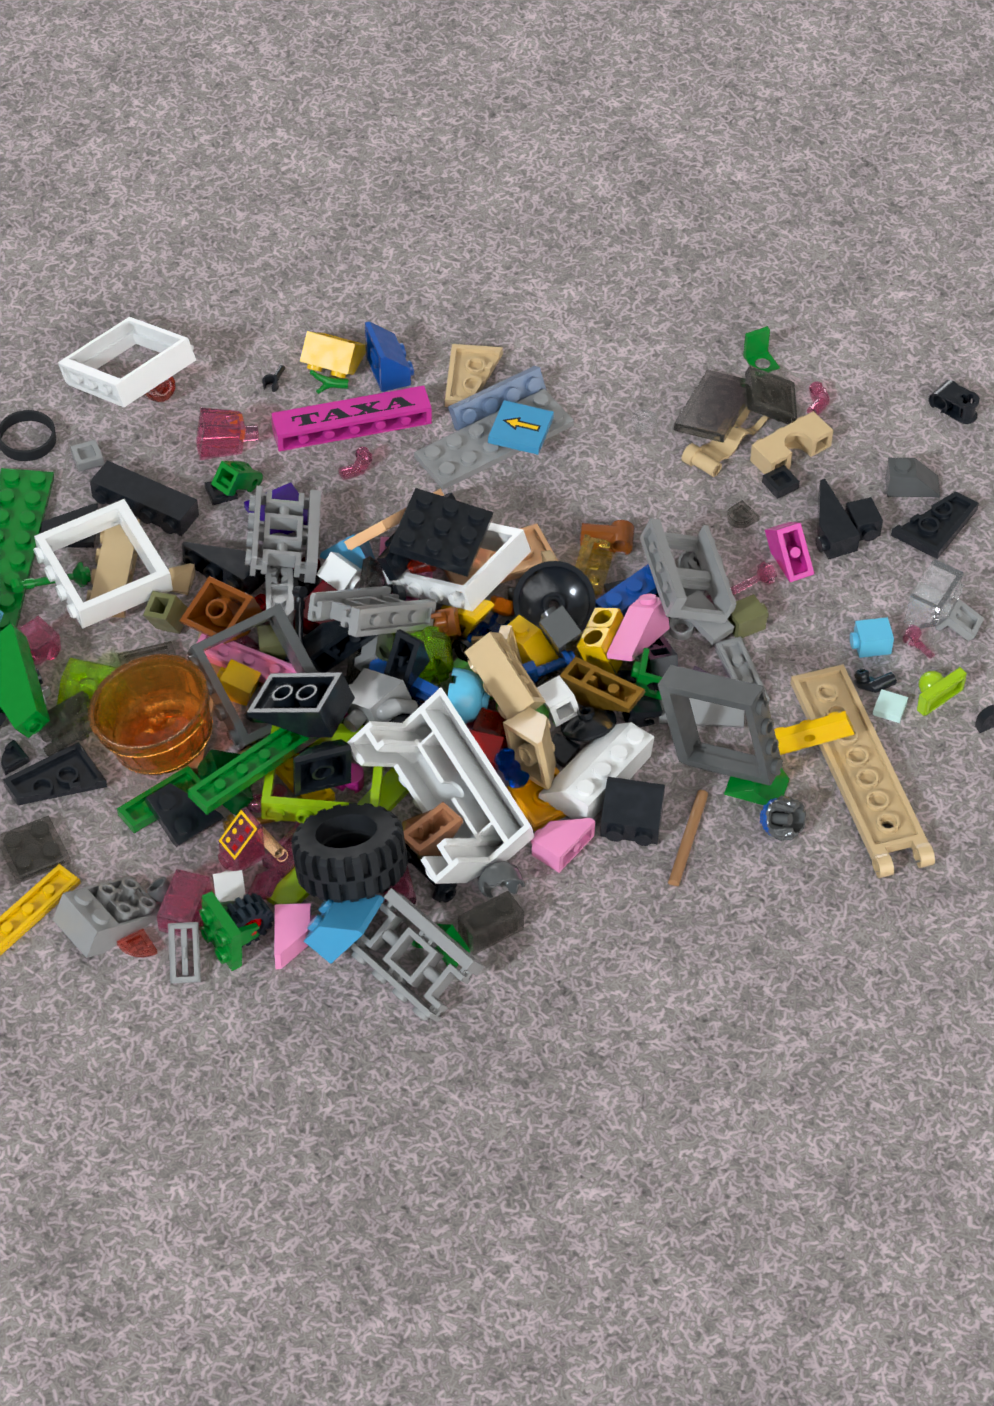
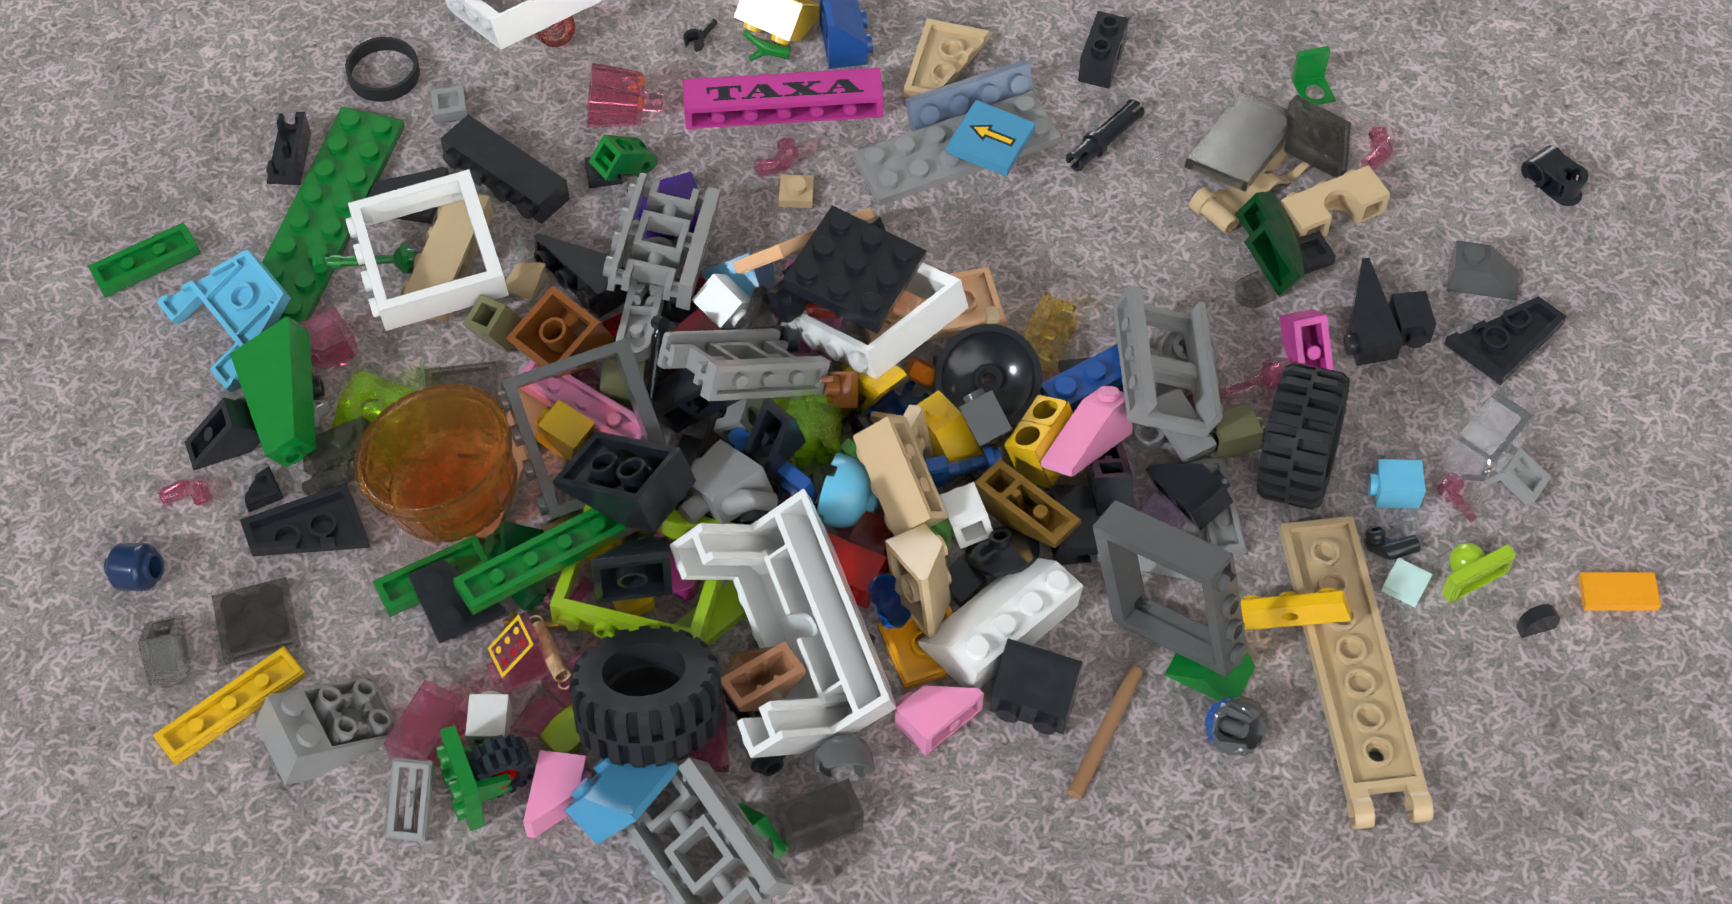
camera: 10 degrees right, 5 degrees up
clear red tile [117,929,158,957] -> none
dark grey hinge [147,877,173,903] -> none
dark orange piece [580,520,635,555] -> none
green bracket [631,648,662,700] -> none
none -> tan plate [779,174,814,208]
none -> black pin [1066,99,1144,171]
none -> black brick [1078,11,1129,89]
none -> black slope [1145,463,1233,531]
none -> dark green slope [1235,191,1305,297]
none -> black tyre [1257,362,1350,510]

